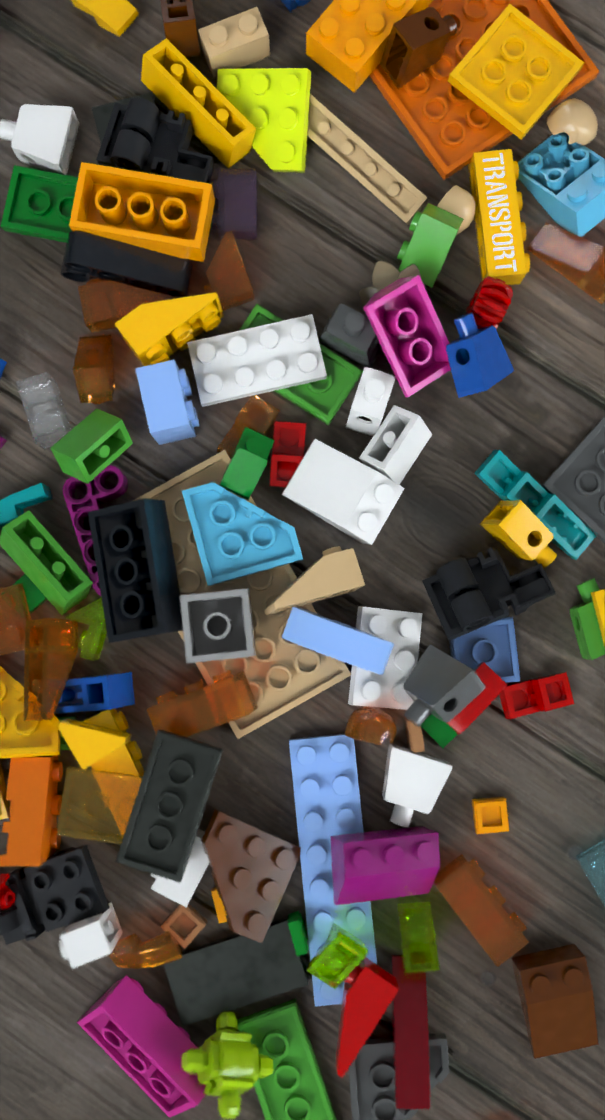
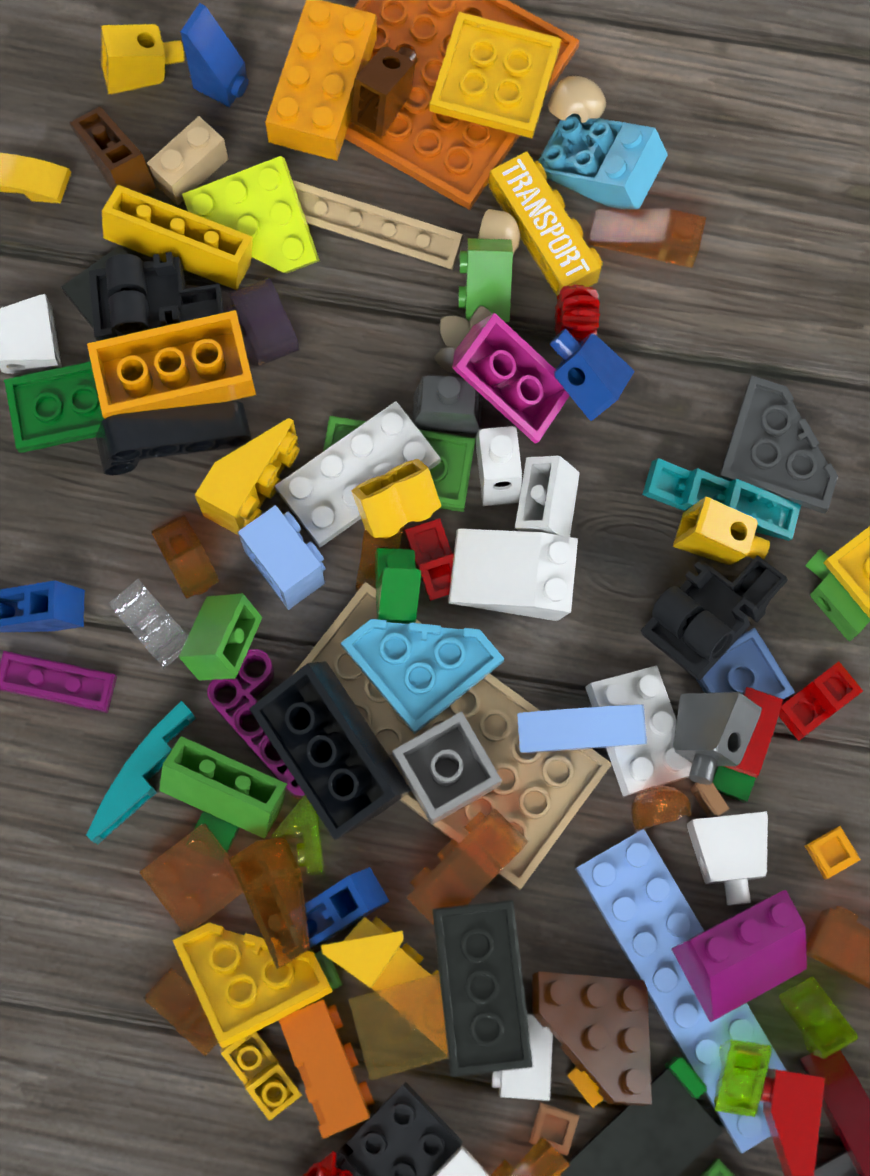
camera: 25 degrees left, 10 degrees down
clear orange slope [78,279,176,333] -> none
clear orange slope [203,231,254,311] -> none
tan slope [264,546,365,616] -> none
none -> yellow brick [351,459,441,538]

